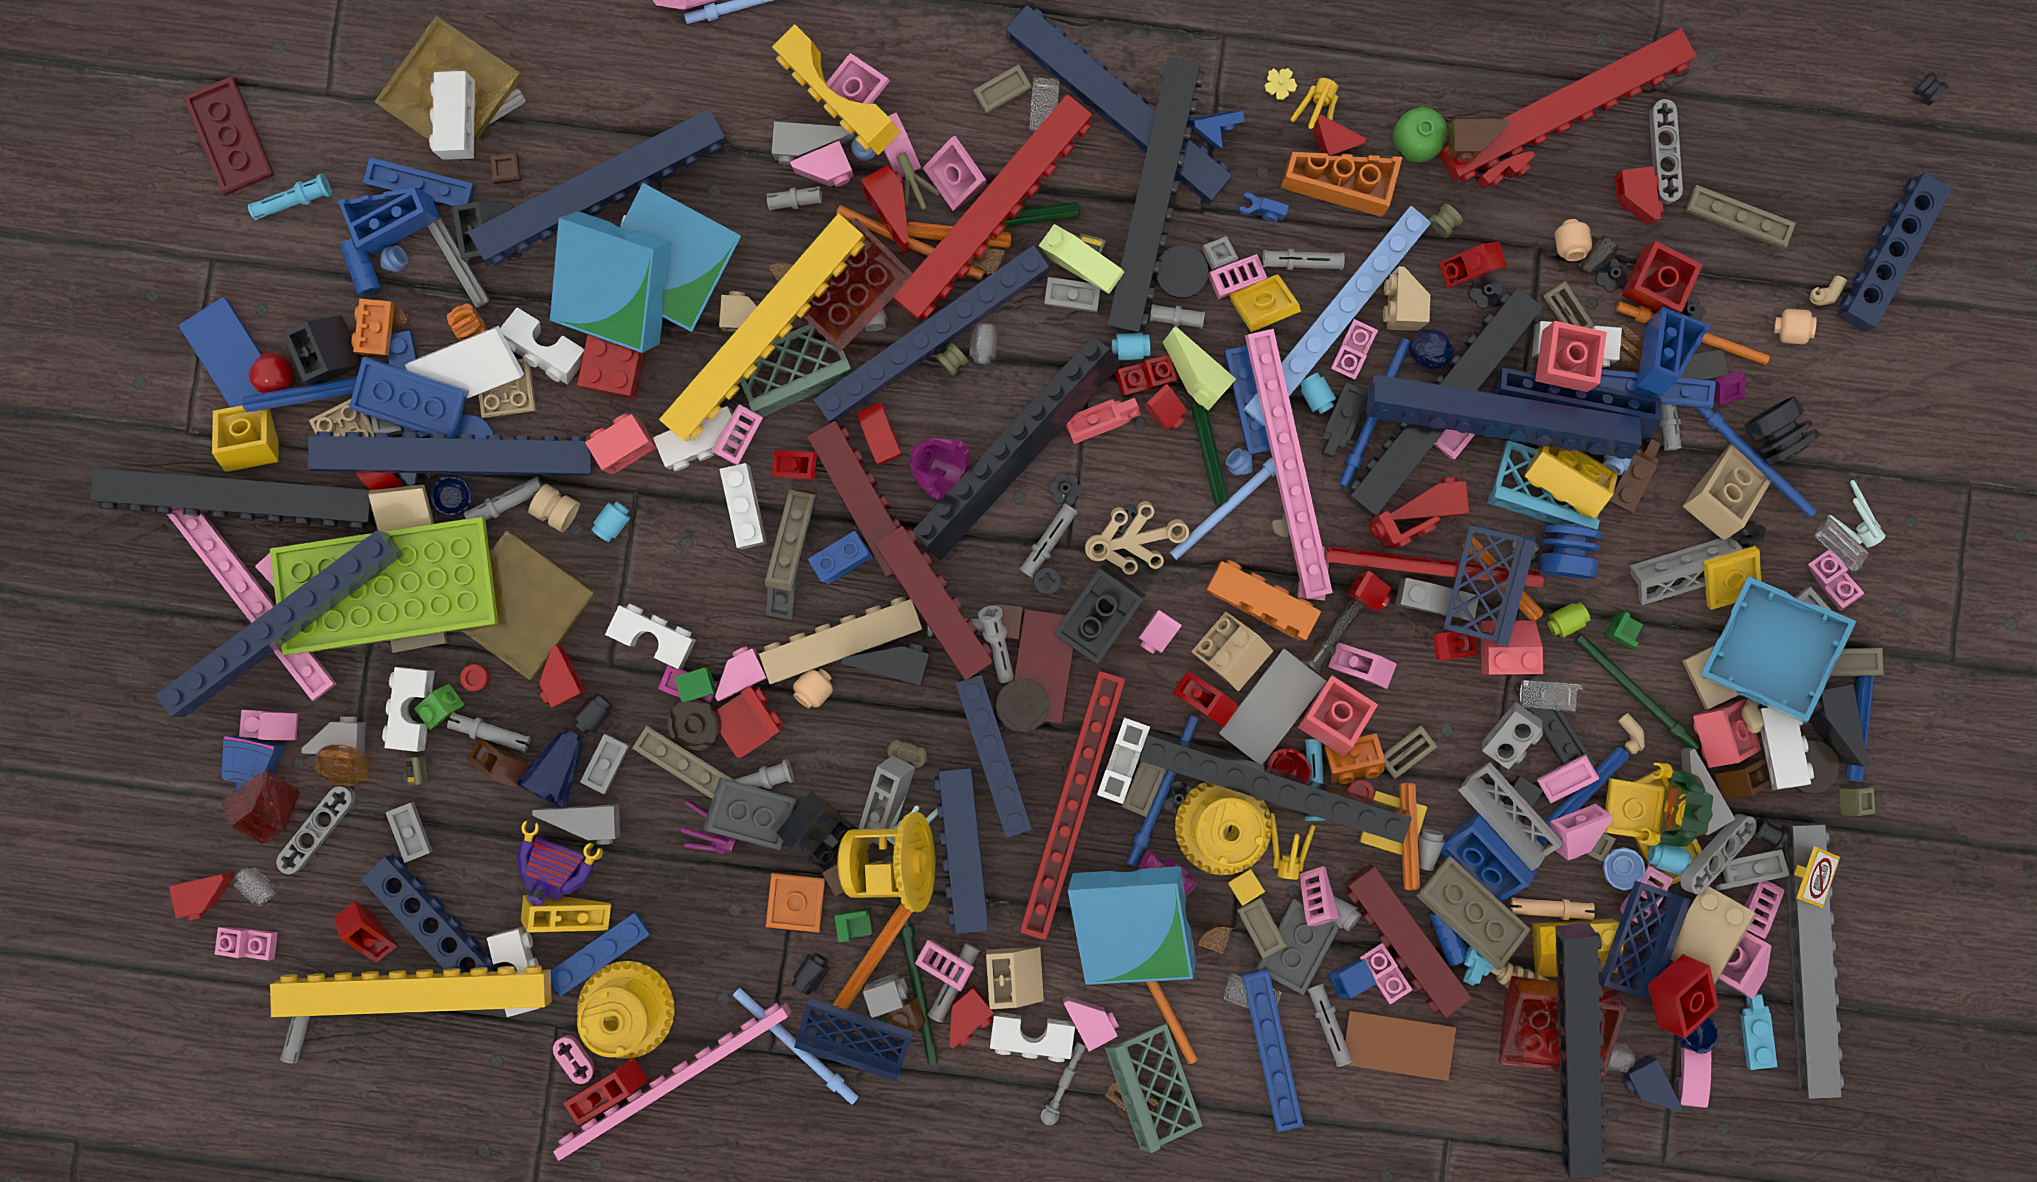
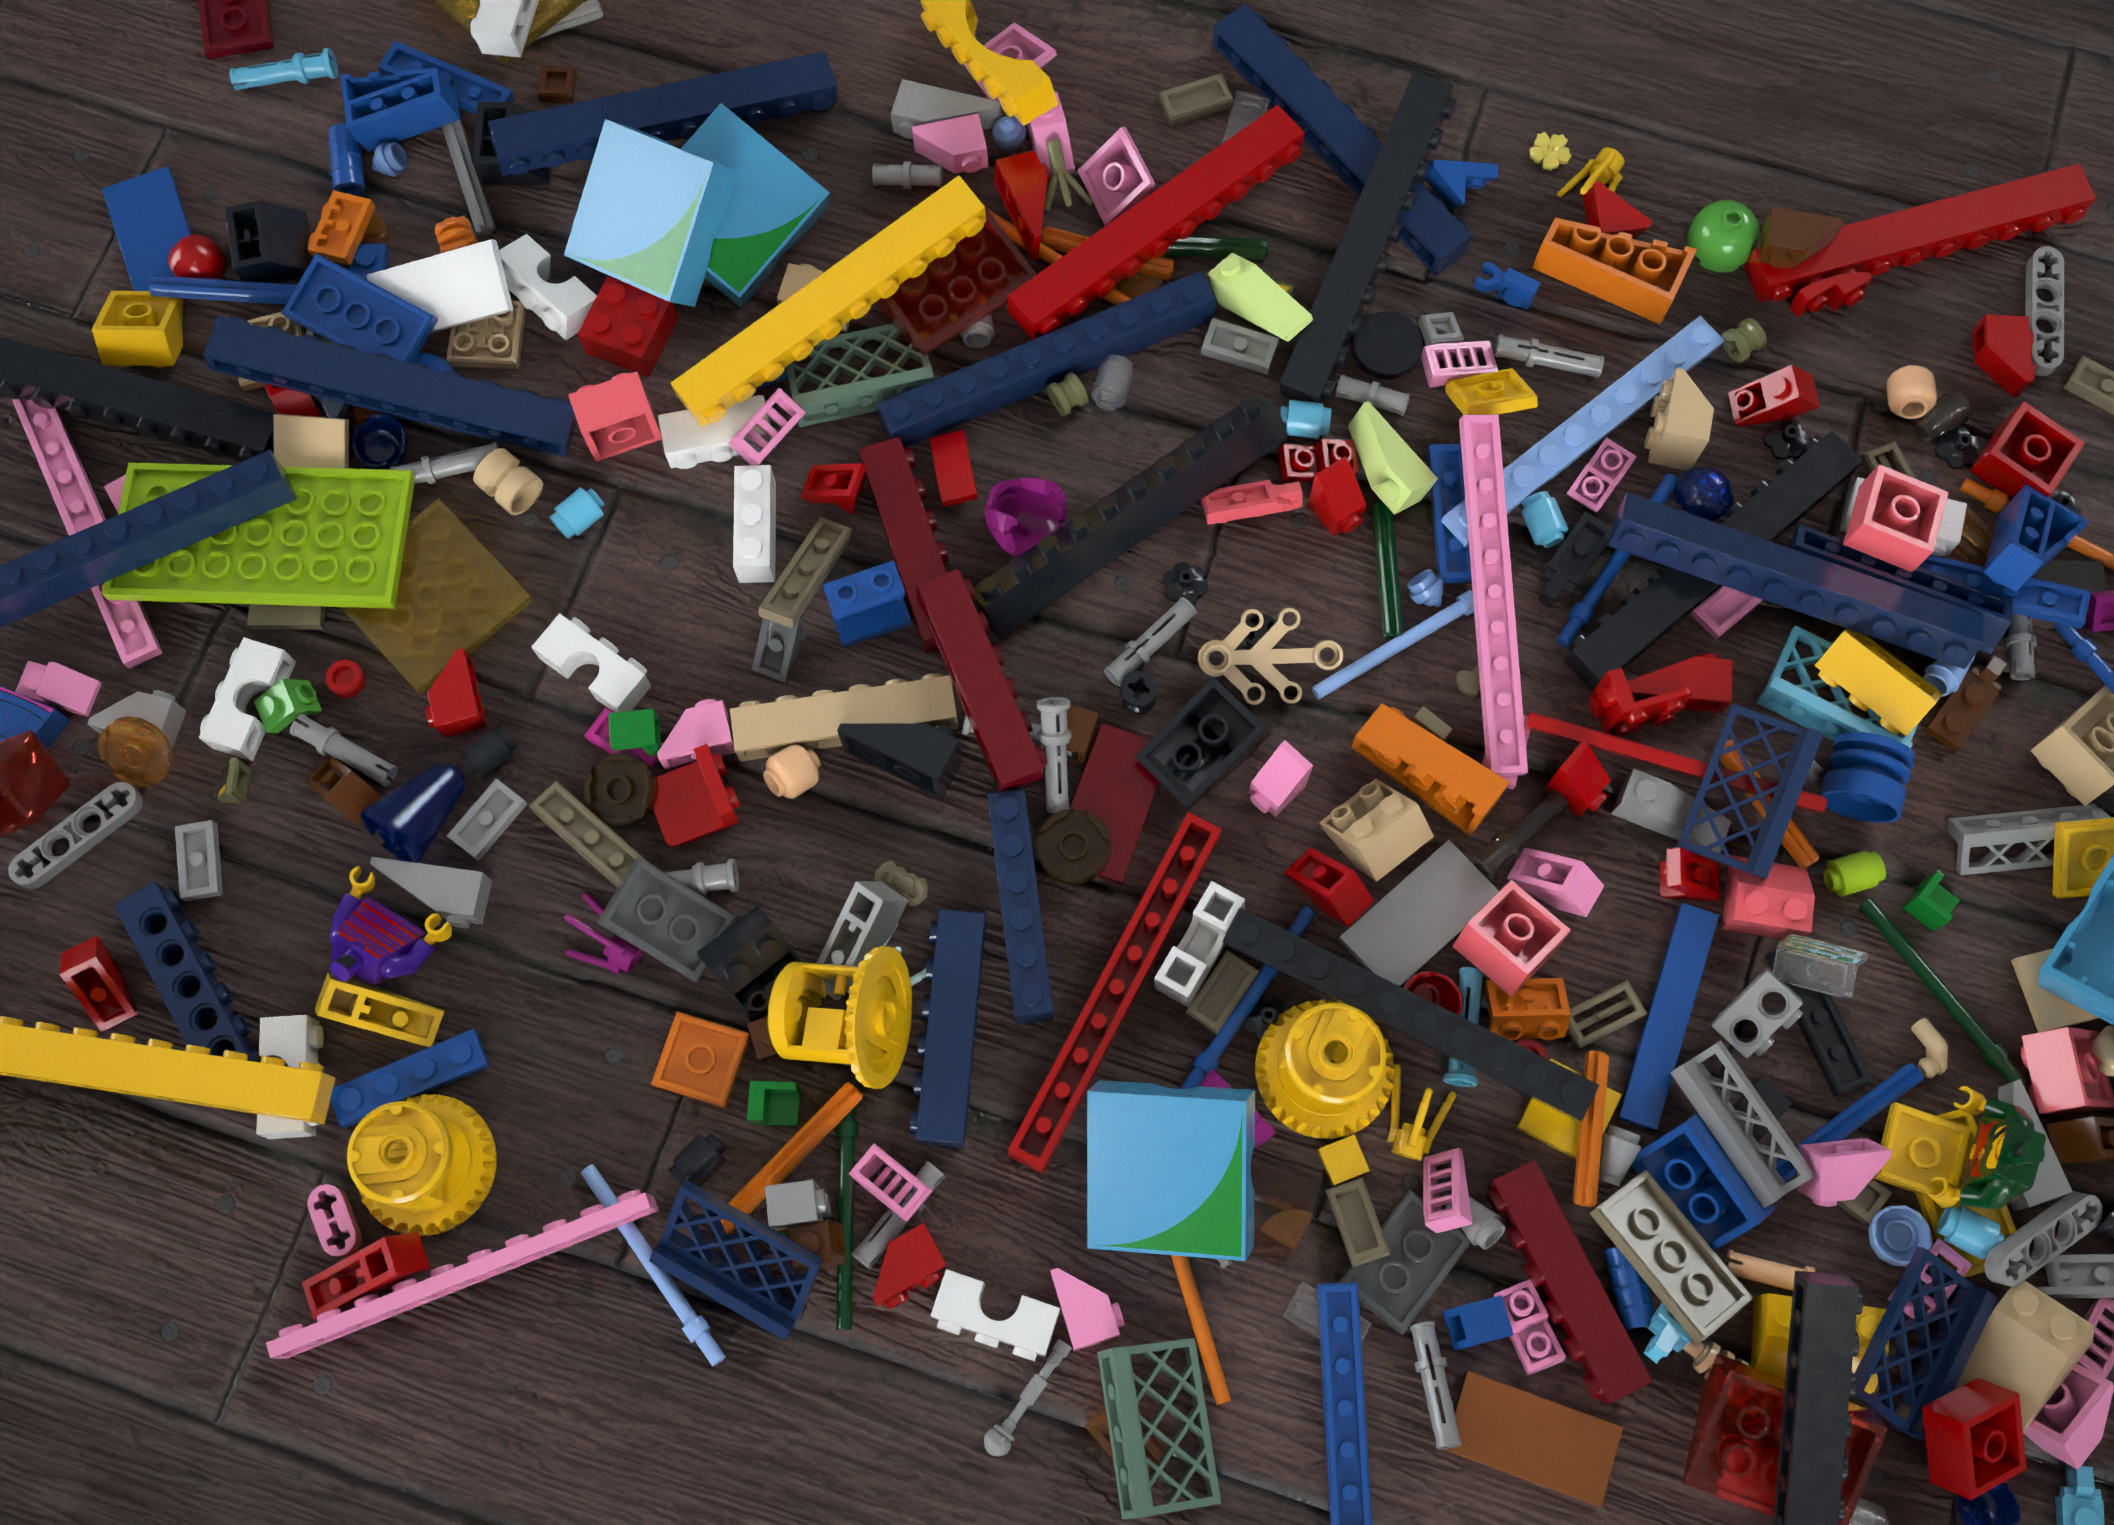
camera: 15 degrees right, 15 degrees down
tan slope [986,946,1044,1009] -> none
bright pink tile [1537,754,1599,804] -> none
none -> dark tan tile [1412,706,1453,742]
none -> blue tile [1616,902,1719,1132]

